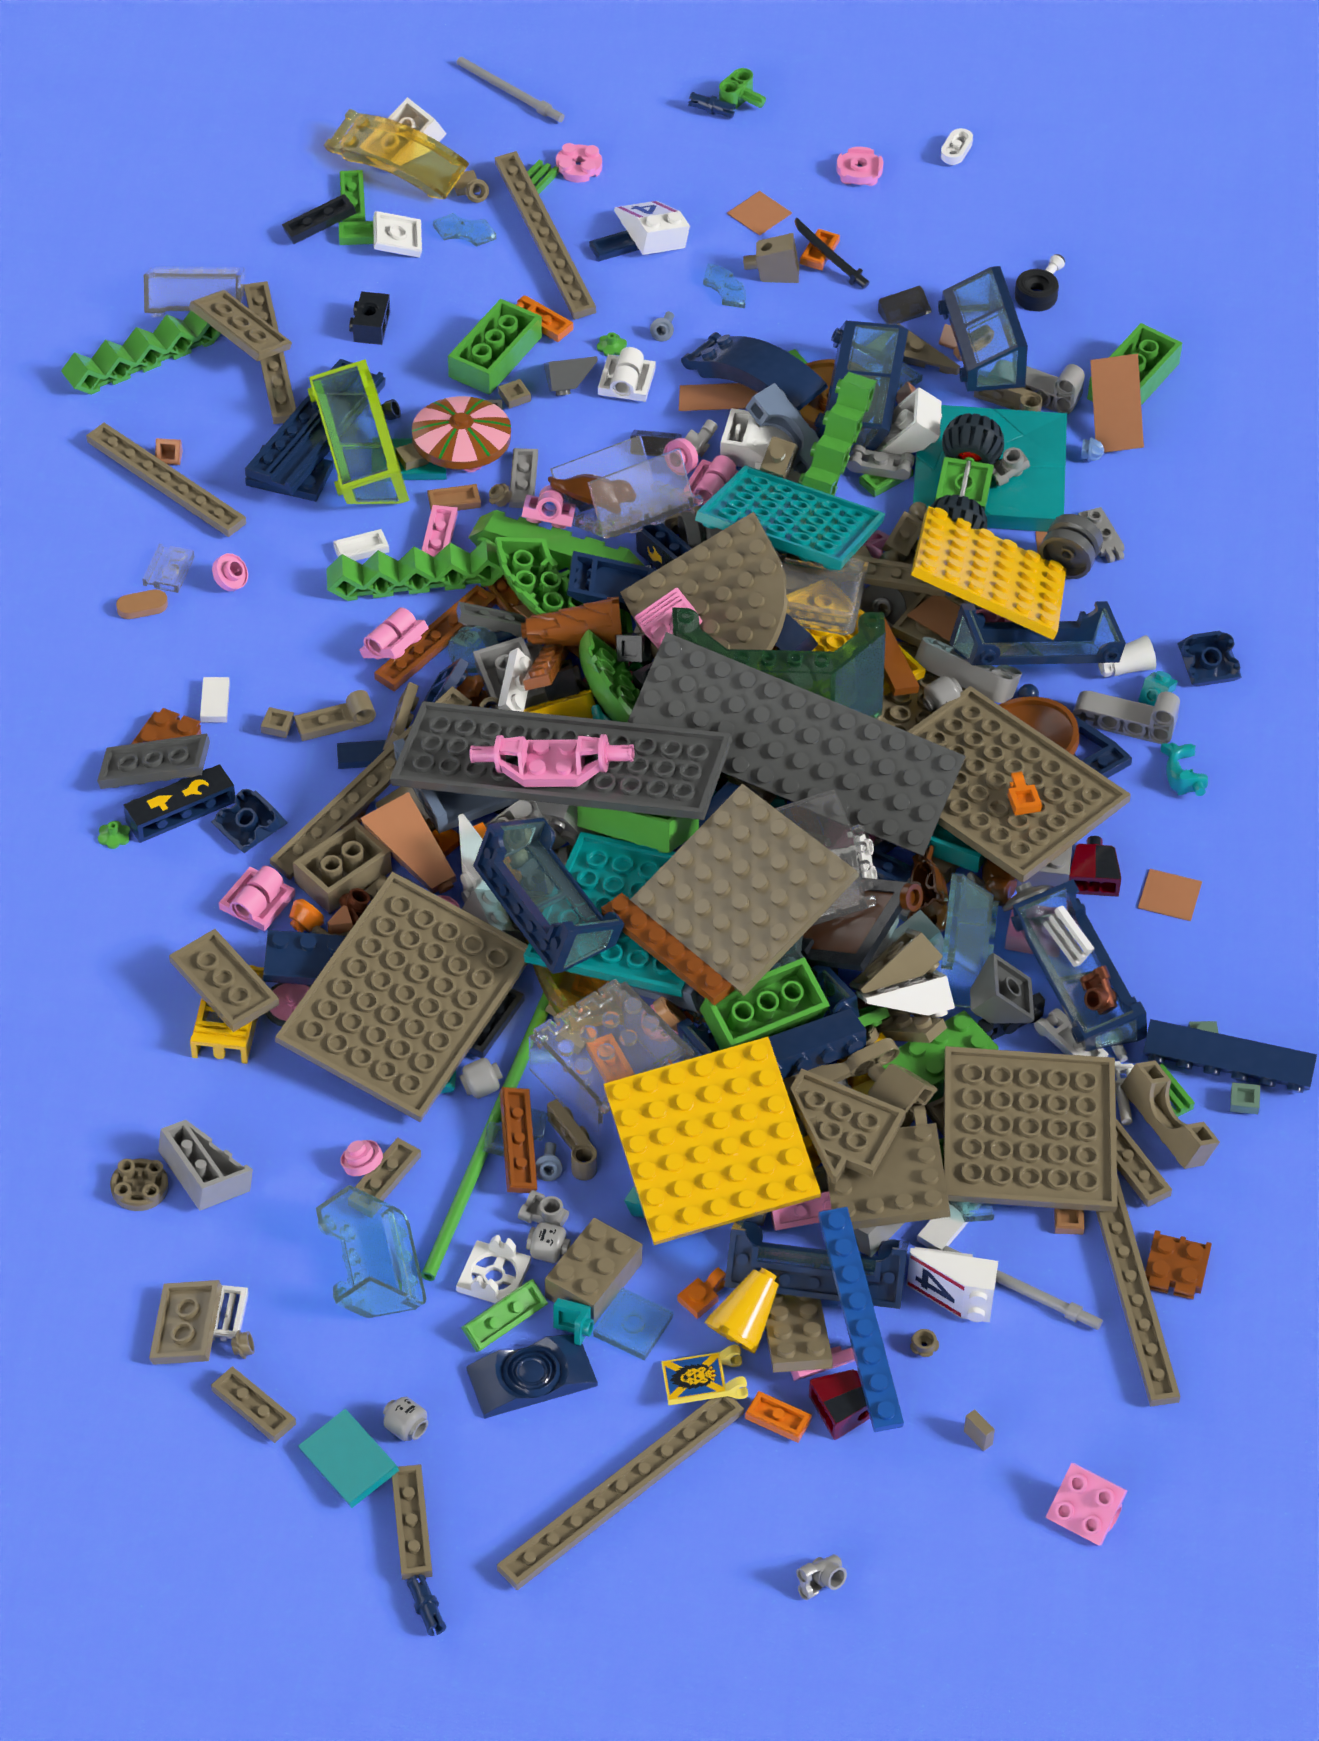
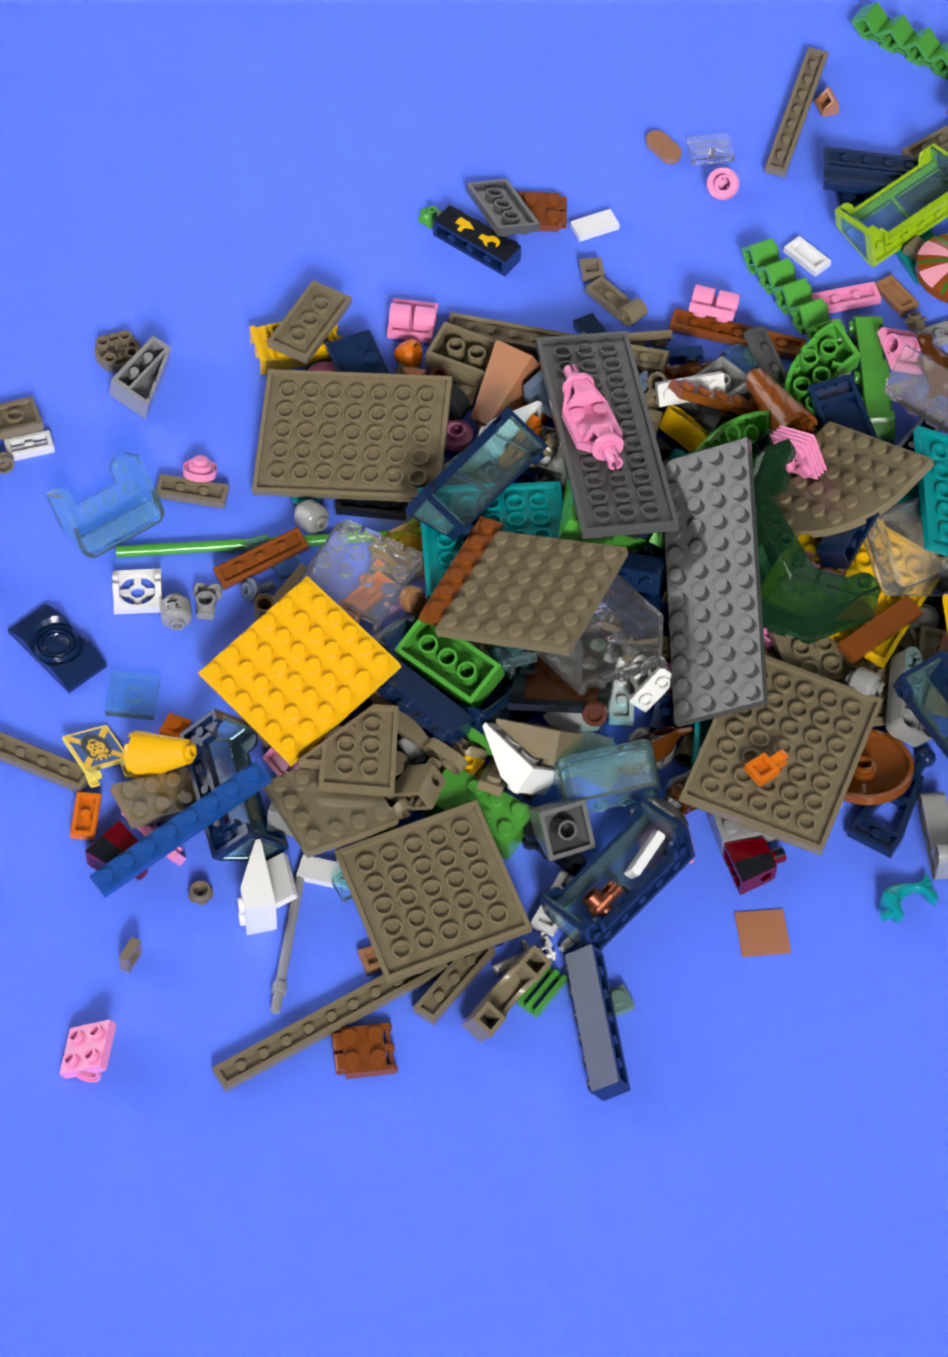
camera: 65 degrees right, 5 degrees up
dark blue slope [211,789,288,853] -> none
bright green tile [461,1279,549,1352] -> none
dark tan brick [545,1217,643,1324] -> none
teal bracket [553,1298,594,1346] -> none
sand green plate [1230,1082,1260,1115] -> none

